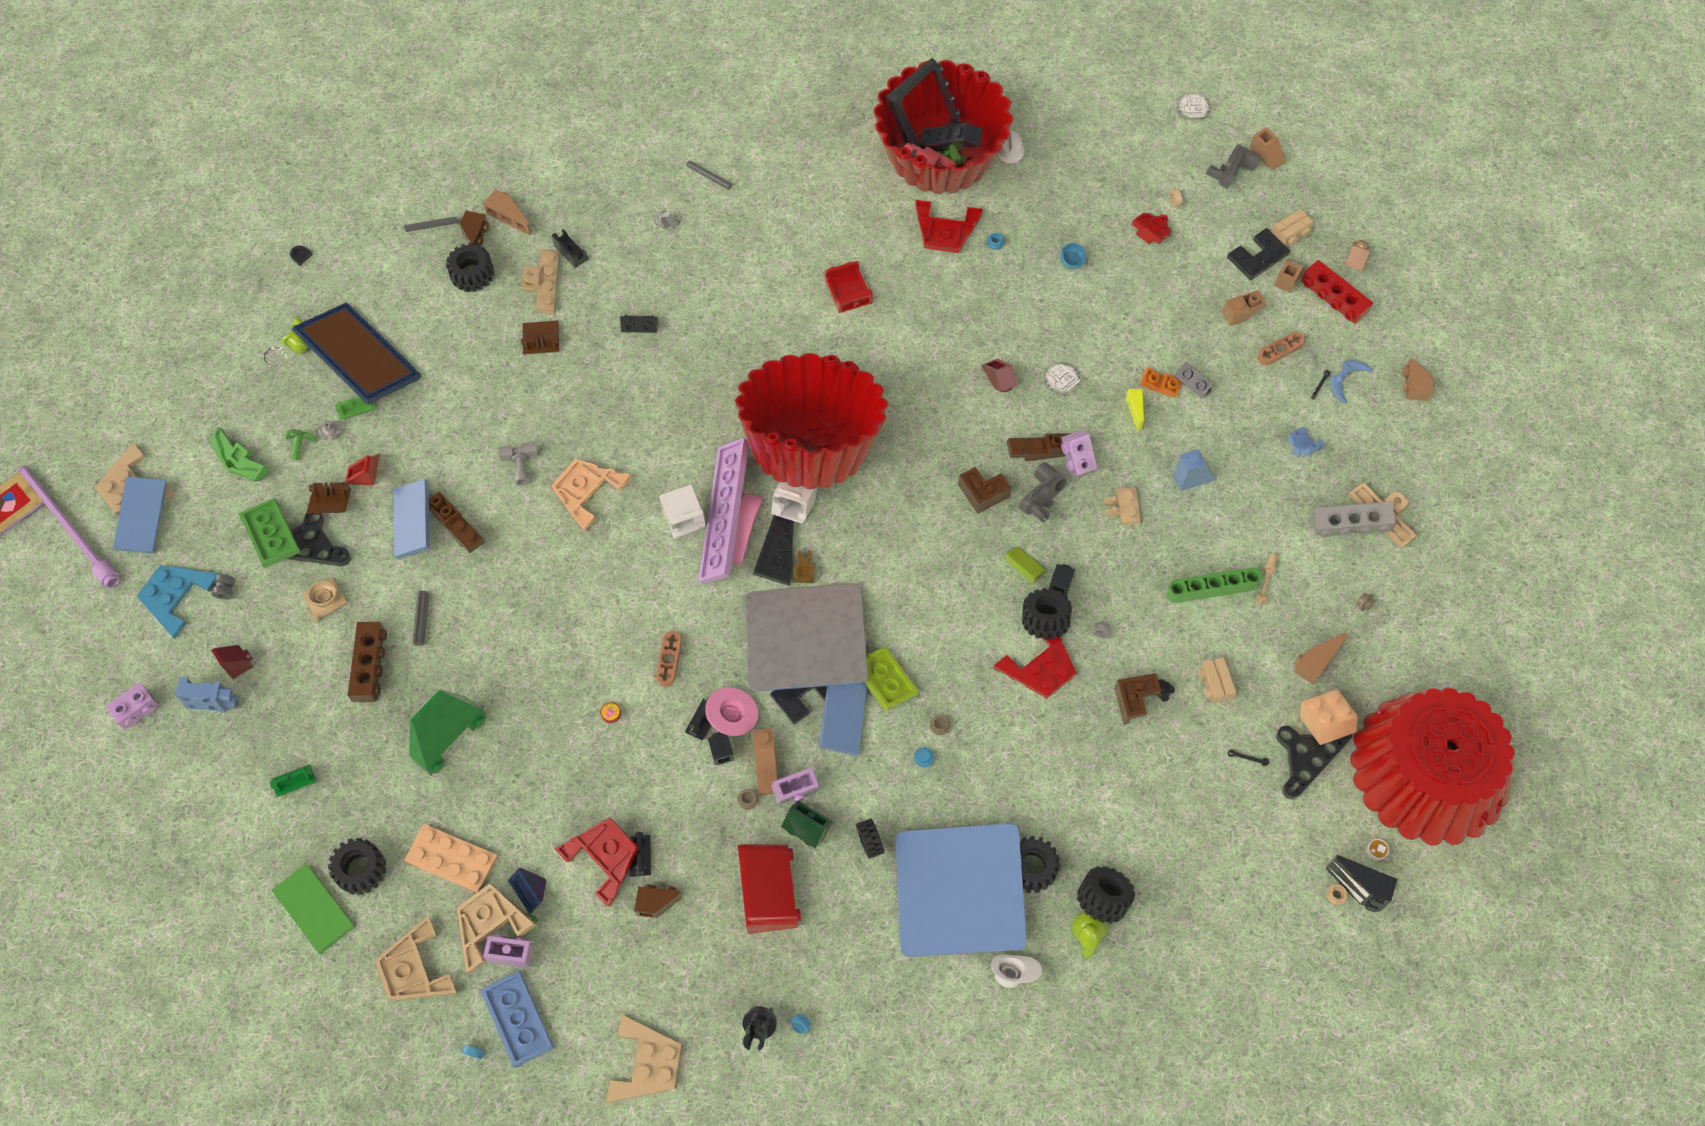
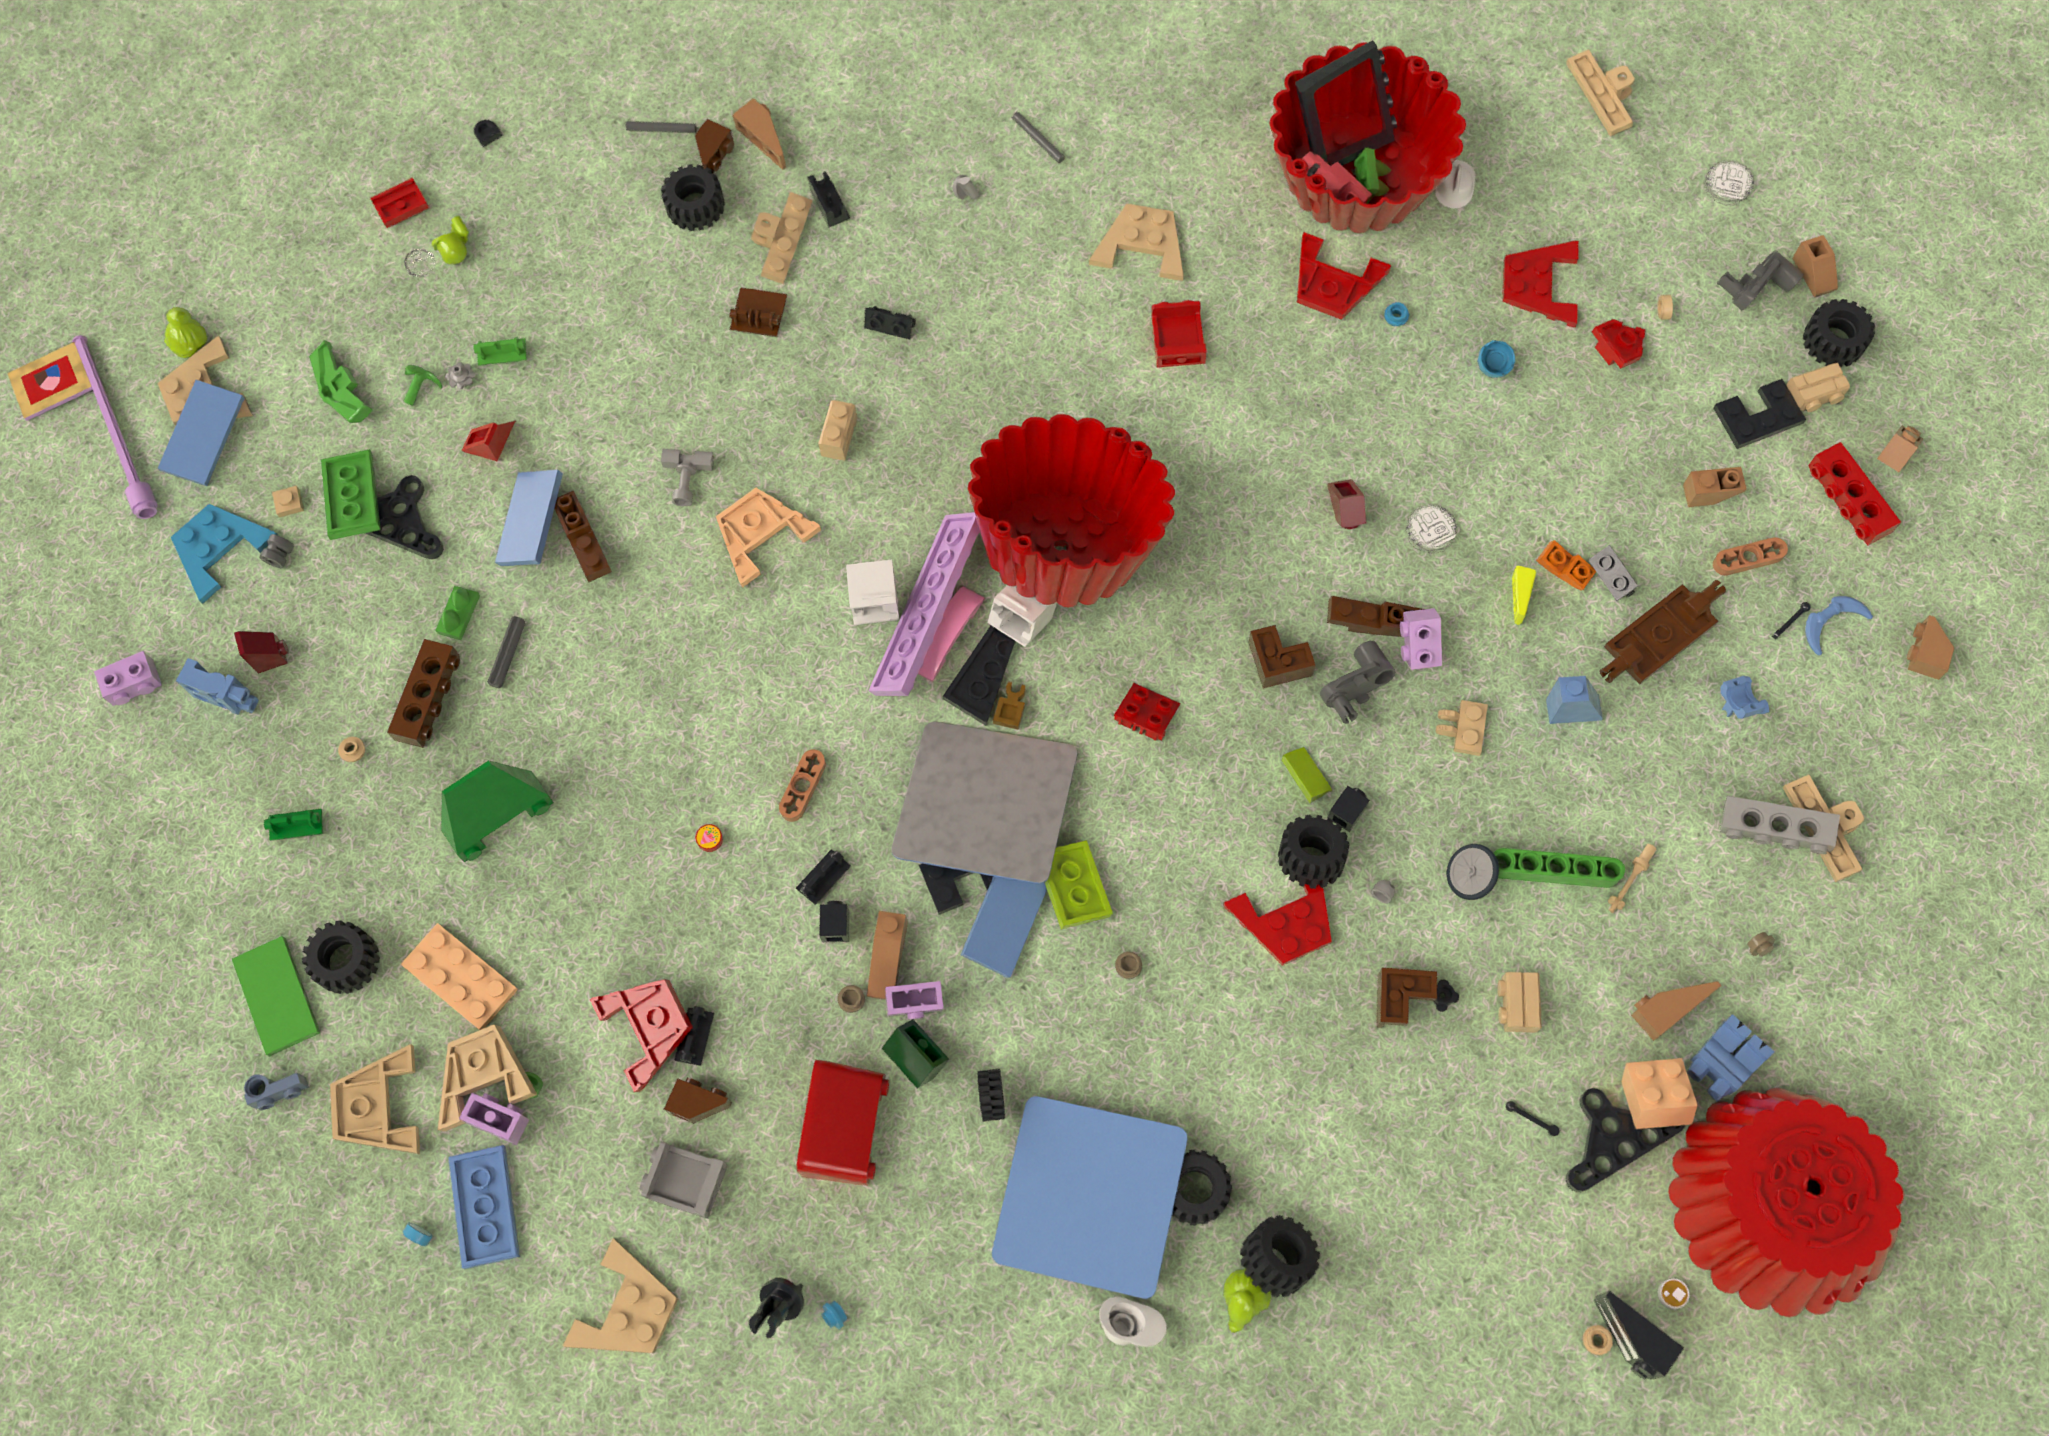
camera: 20 degrees right, 5 degrees up
reddish brown door [292,302,421,405] -> none
tan hat [302,578,348,623] -> none
reddish brown hinge [306,482,351,514] -> none
dark blue slope [508,868,546,914] -> none
bright pink hat [705,687,758,736] -> none
dark azure plate [914,748,934,768] -> none
black arch [920,123,983,152] -> none
medium nougat slope [1274,258,1305,293] -> none
none -> lime hair [164,307,207,358]
none -> sand blue plate [244,1073,309,1111]
none -> tan plate [272,486,304,518]
none -> tan plate [338,737,365,762]
none -> red plate [370,178,429,229]
none -> bright green tile [435,586,480,640]
none -> light grey panel [640,1141,728,1219]
none -> tan brick [818,400,858,461]
none -> tan wing [1089,203,1184,281]
none -> red hinge [1114,683,1181,741]
none -> light grey wheel [1447,844,1499,900]
none -> red wing [1502,241,1579,327]
none -> tan plate [1567,49,1635,136]
none -> reddish brown plate [1599,580,1726,685]
none -> medium blue hips [1687,1014,1774,1101]
none -> black tyre [1803,299,1875,368]

